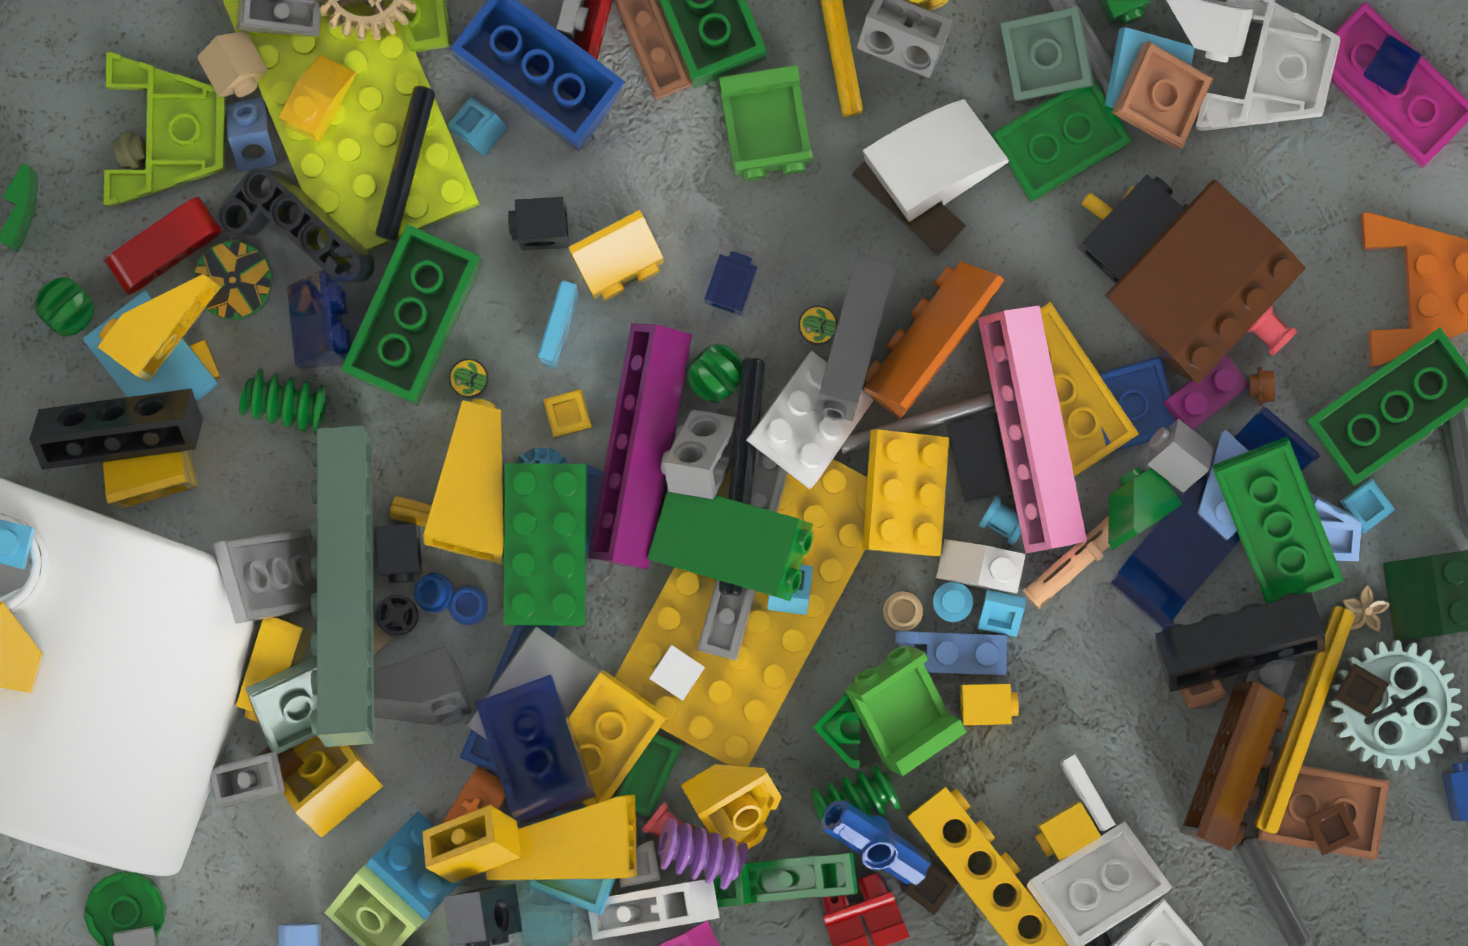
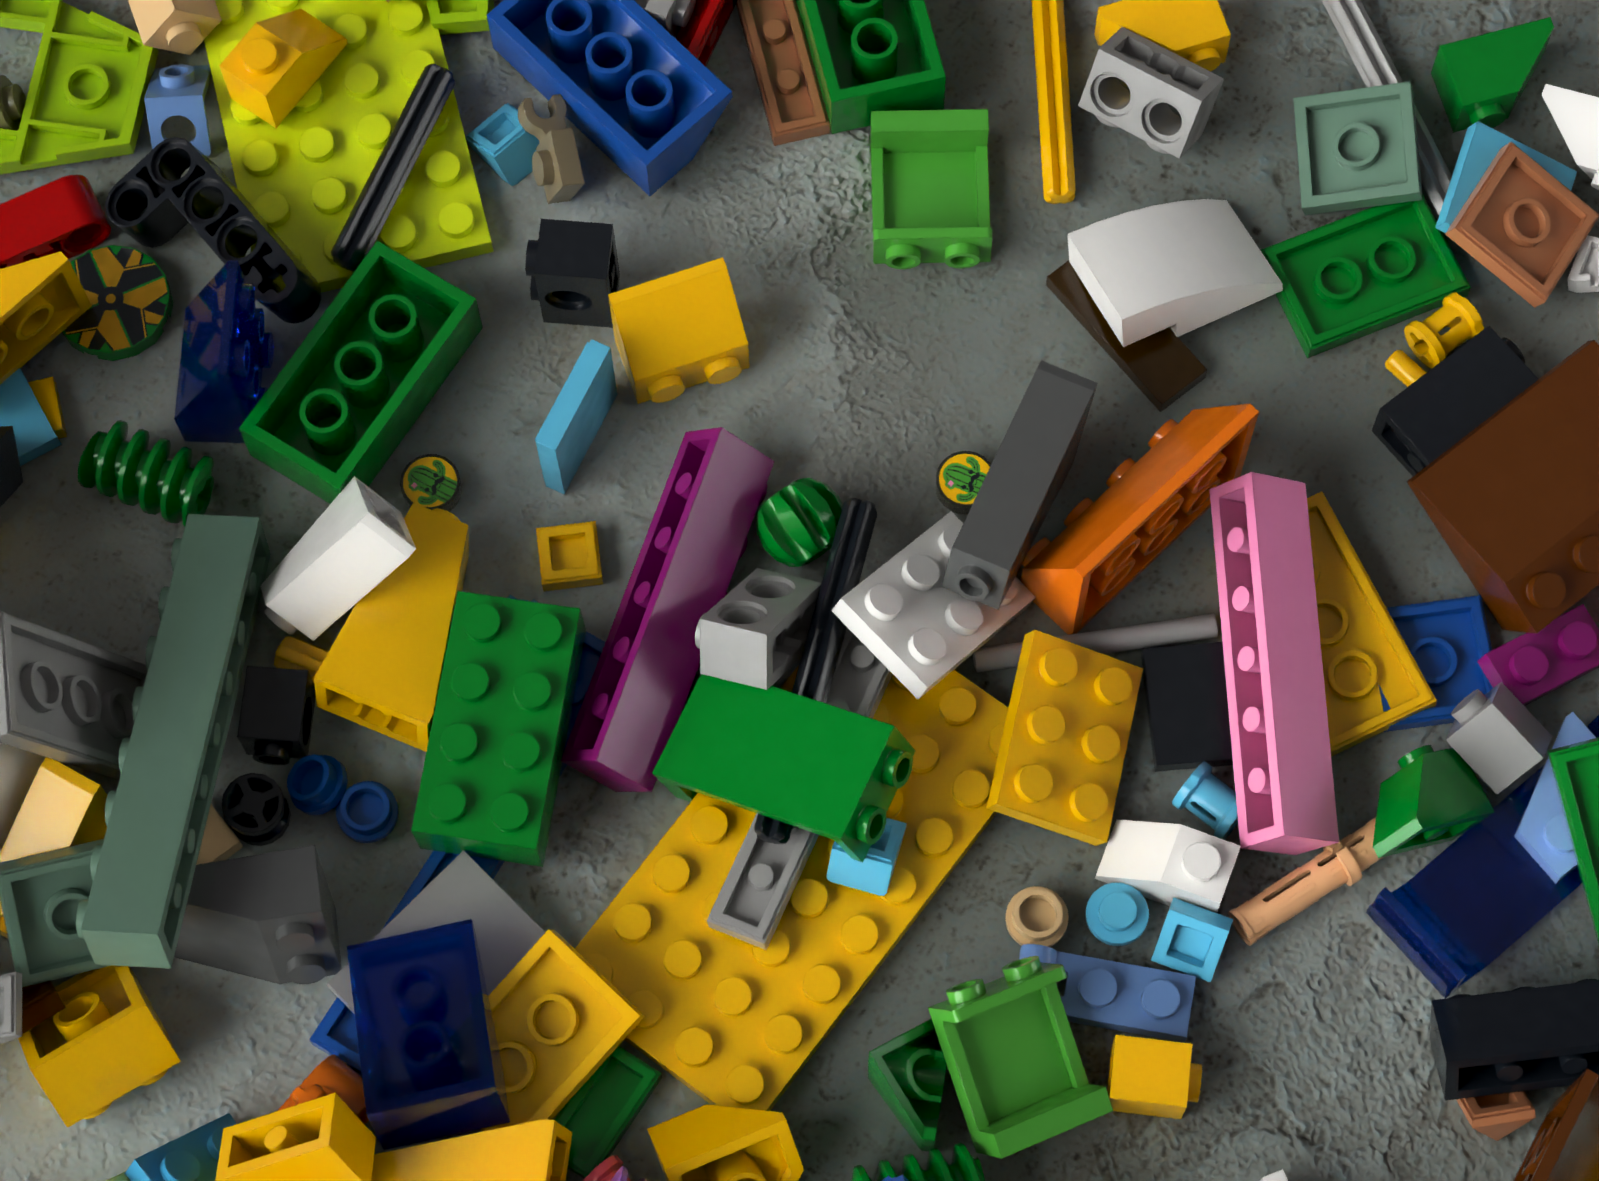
camera: 10 degrees right, 15 degrees down
white tile [649,645,705,701] -> none
clear blue brick [704,251,758,316] -> none
none -> white slope [260,476,416,641]
none -> dark tan plate [518,94,585,204]
none -> yellow bush [1404,292,1485,369]

